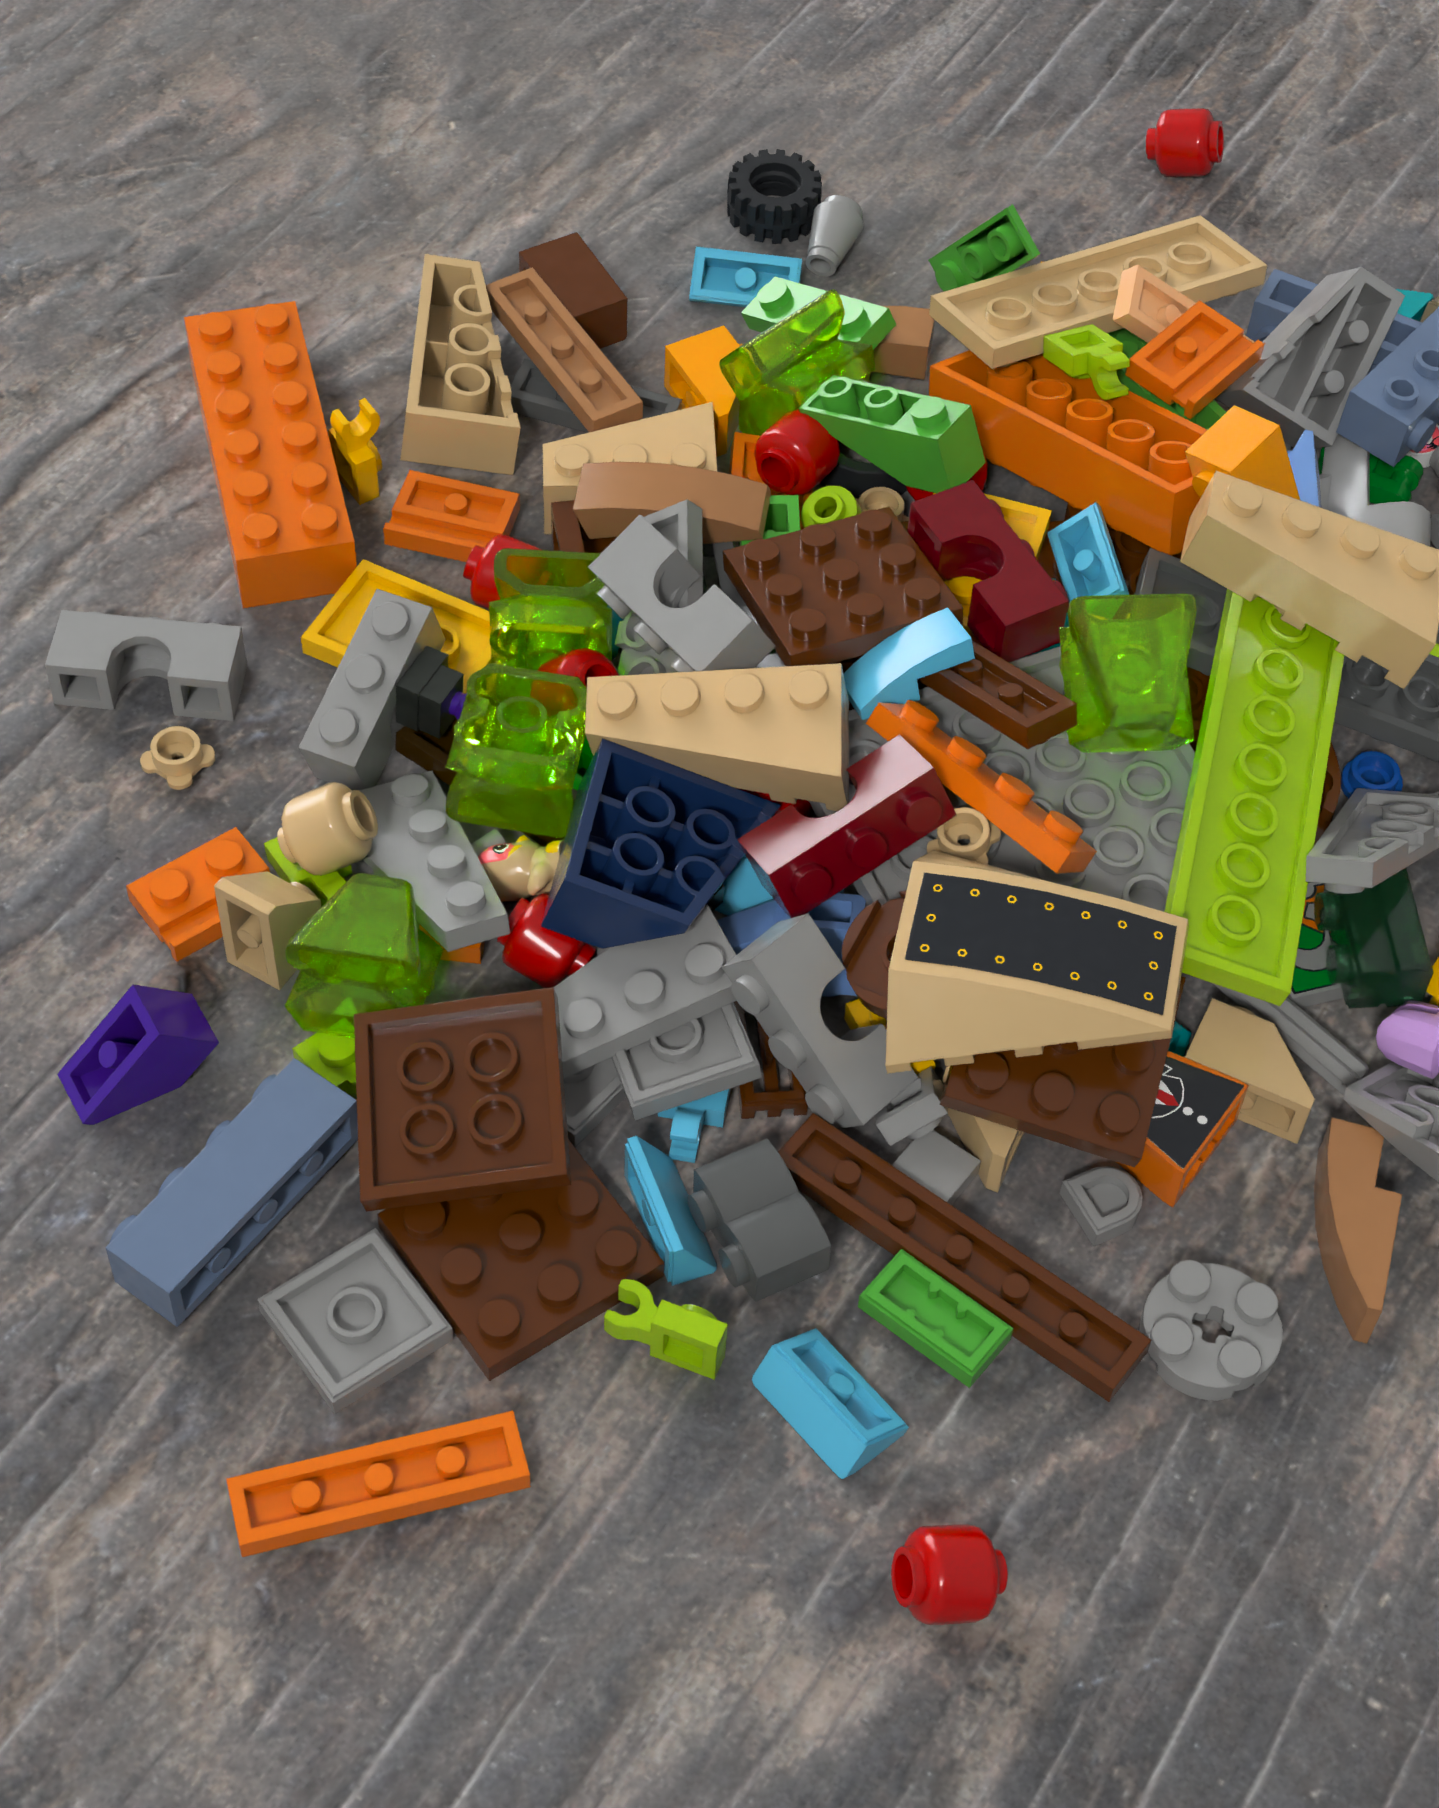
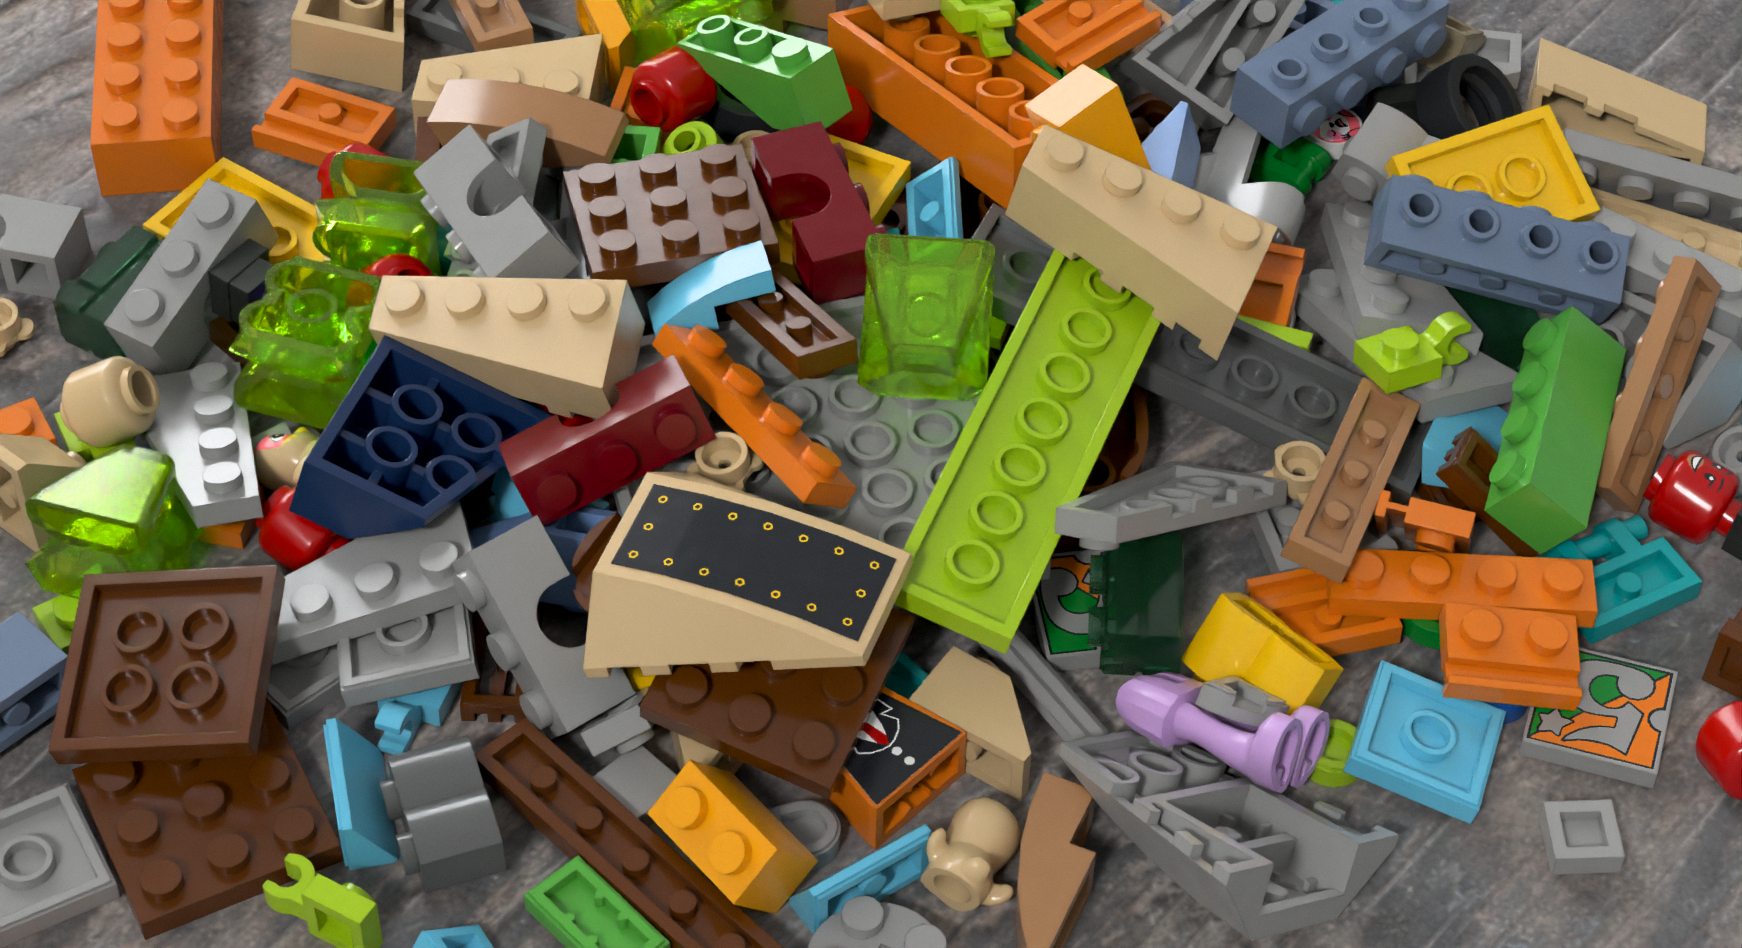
camera: 10 degrees right, 5 degrees down
yellow plate [328,398,382,505] -> none
blue plate [1341,751,1403,799] -> none
none -> clear green brick [53,225,164,360]
none -> light orange brick [647,760,818,914]
none -> medium azure slope [789,824,932,935]
none -> tan animal [921,797,1021,912]

